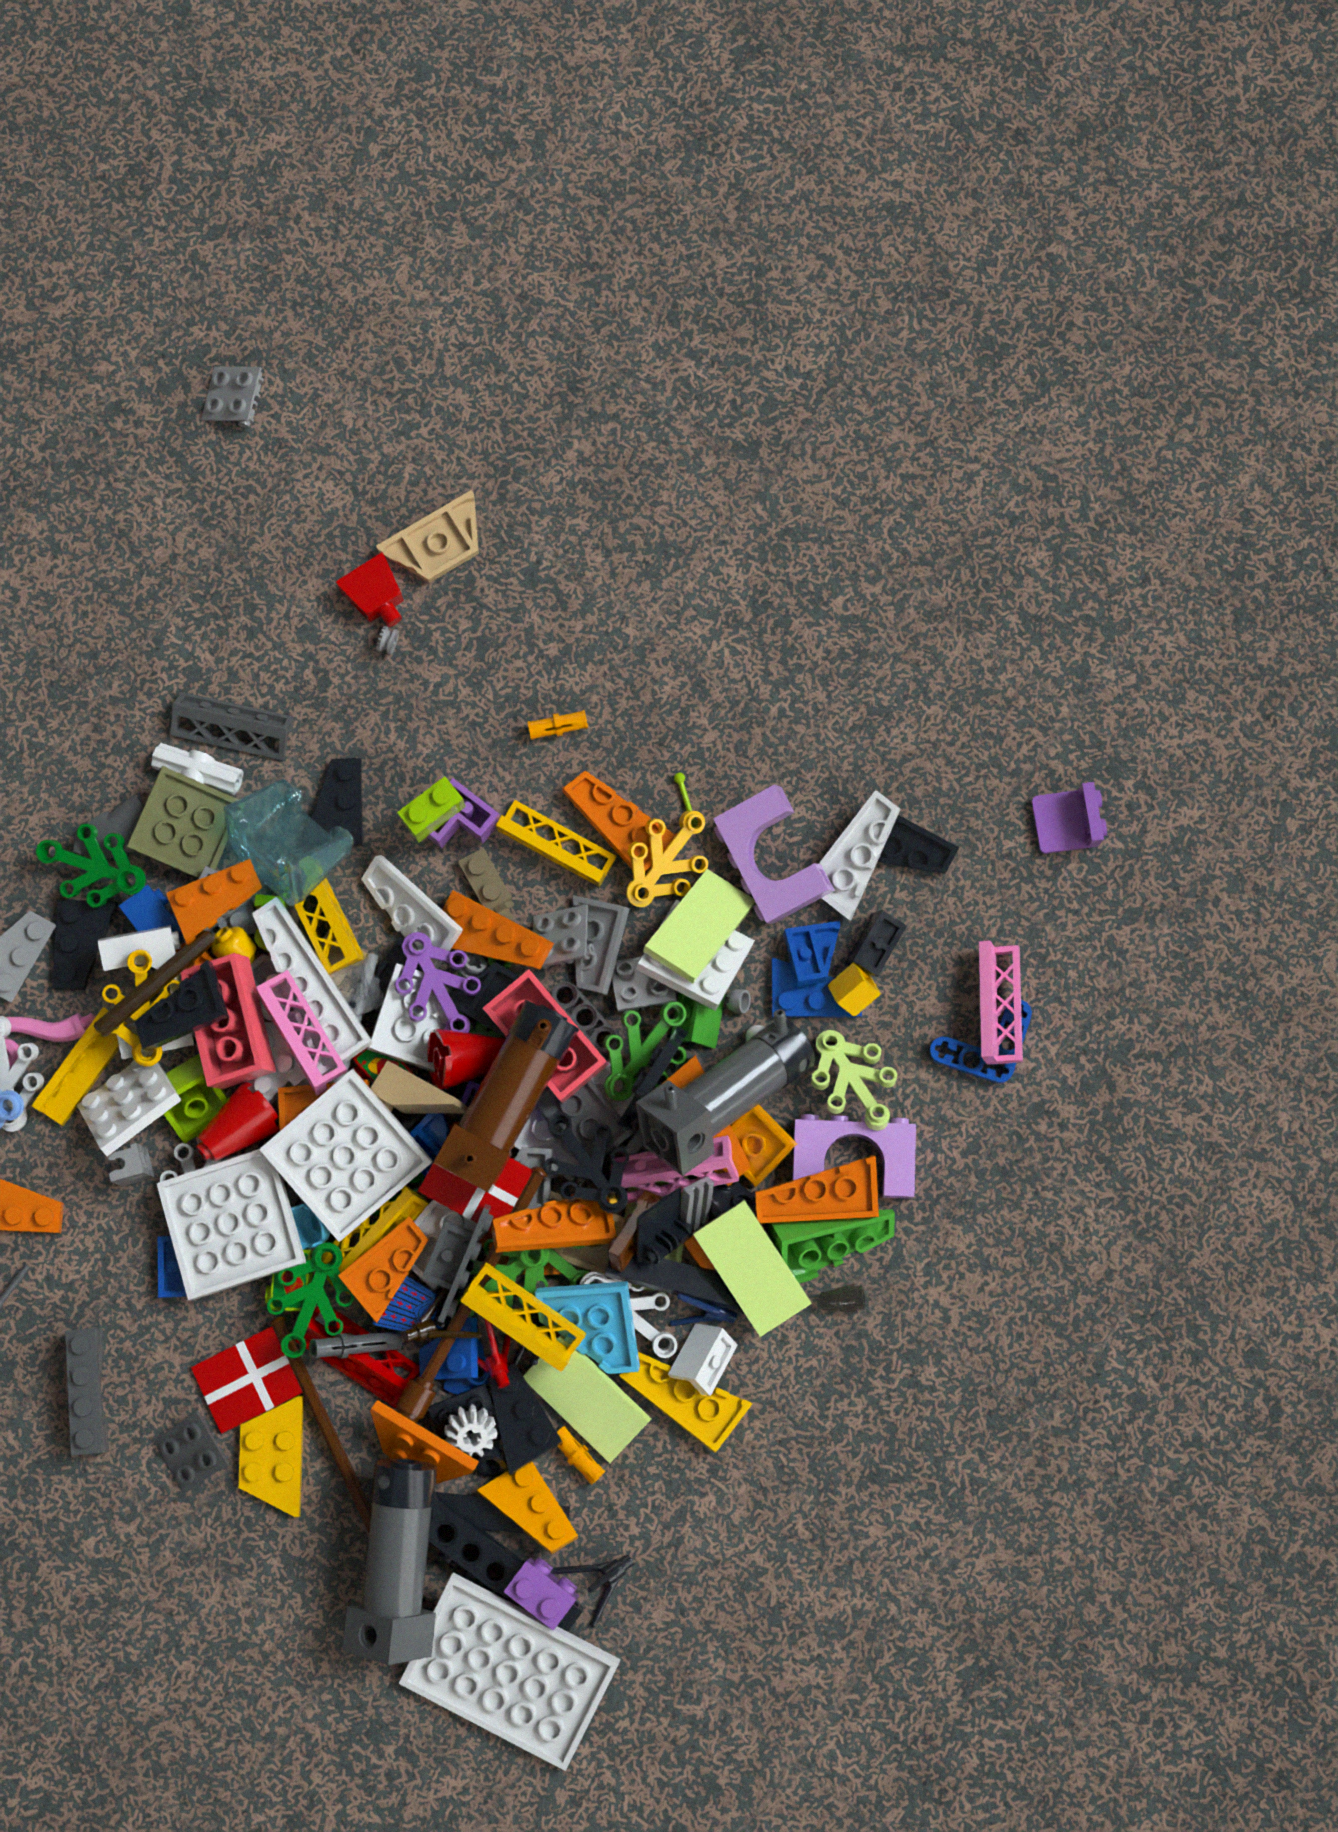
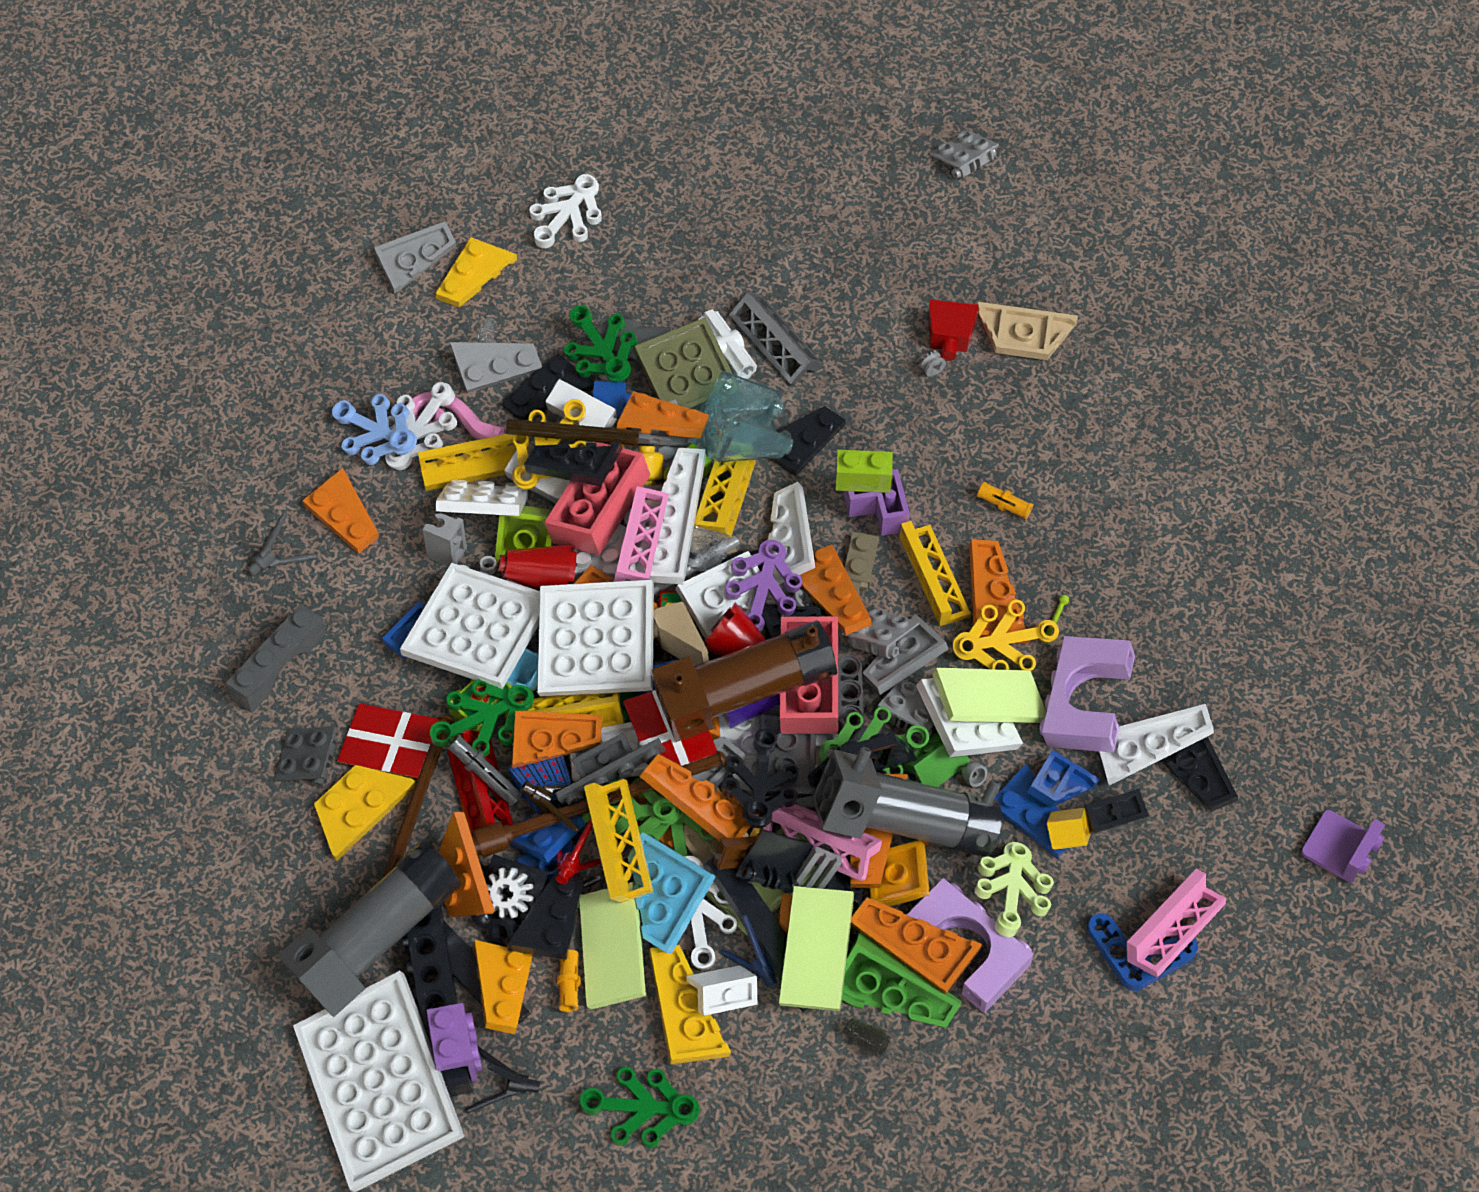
camera: 40 degrees right, 20 degrees down
none -> green plant [580,1067,700,1148]

